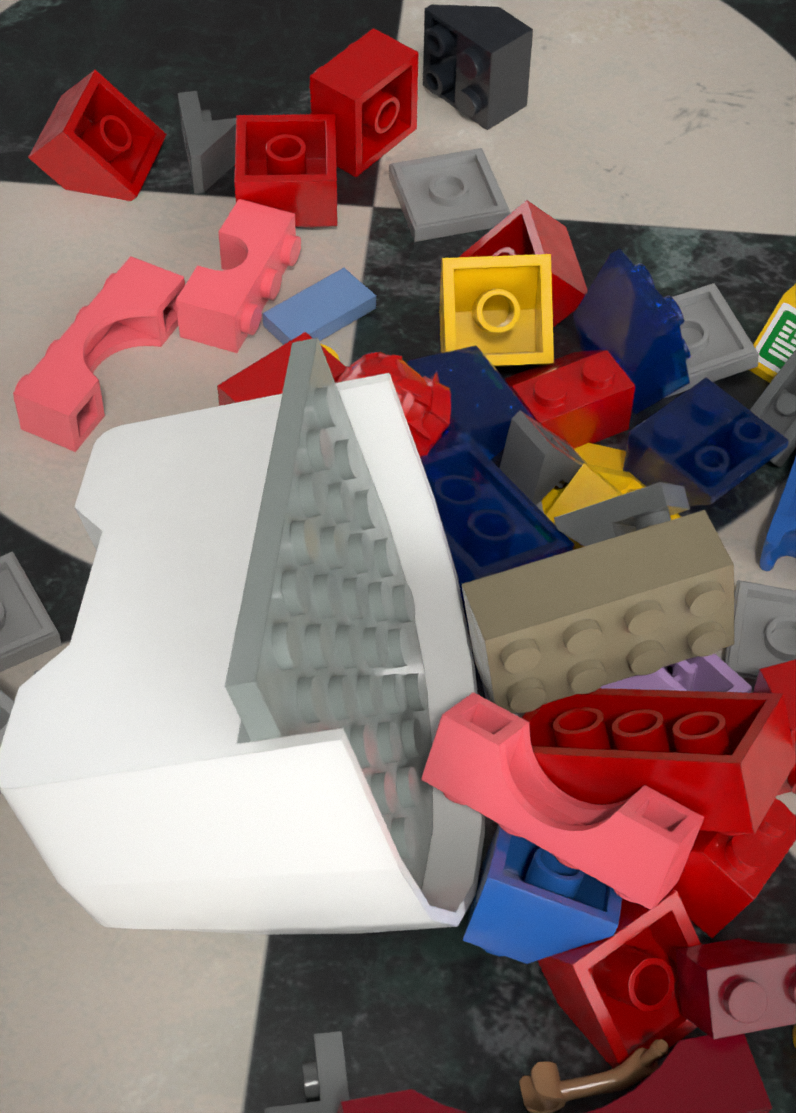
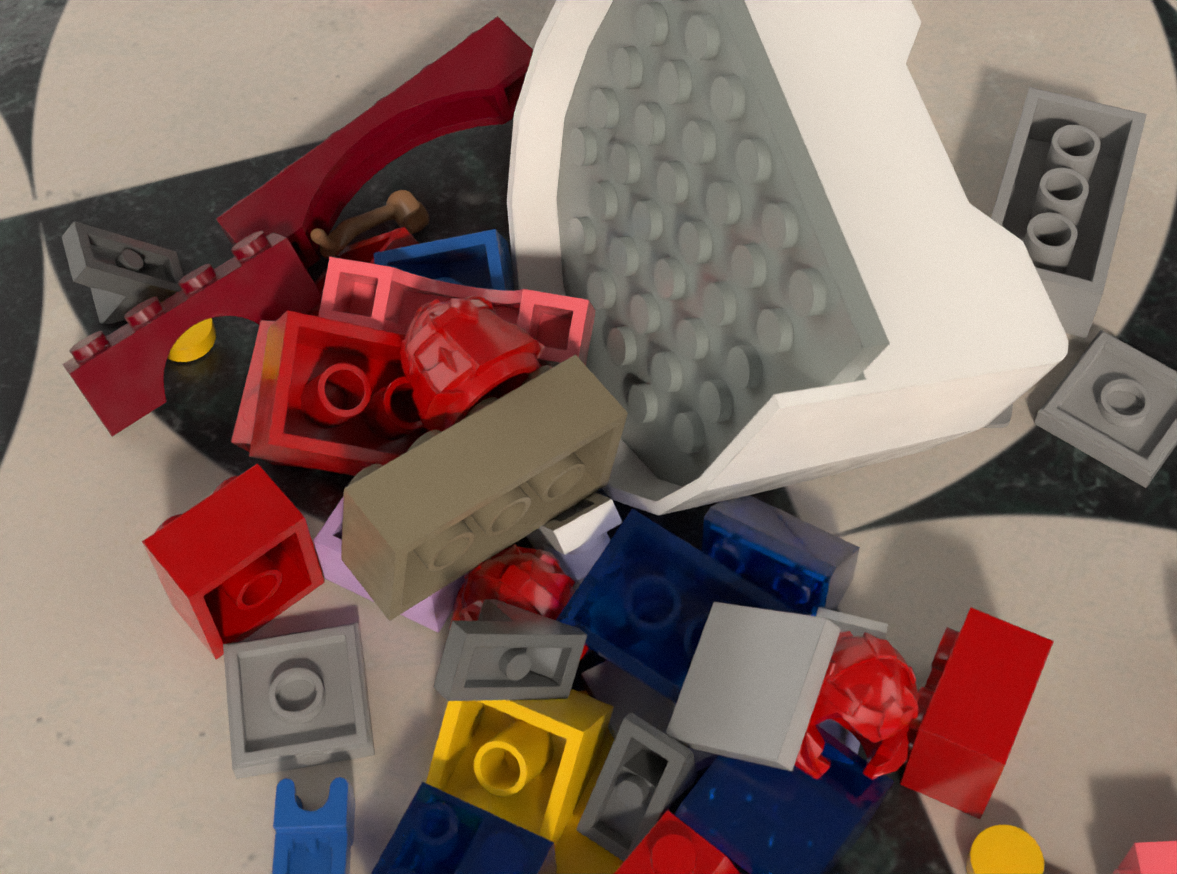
camera: 160 degrees right, 5 degrees up
none -> red helmet [400,296,545,432]
none -> light grey tile [665,602,841,771]

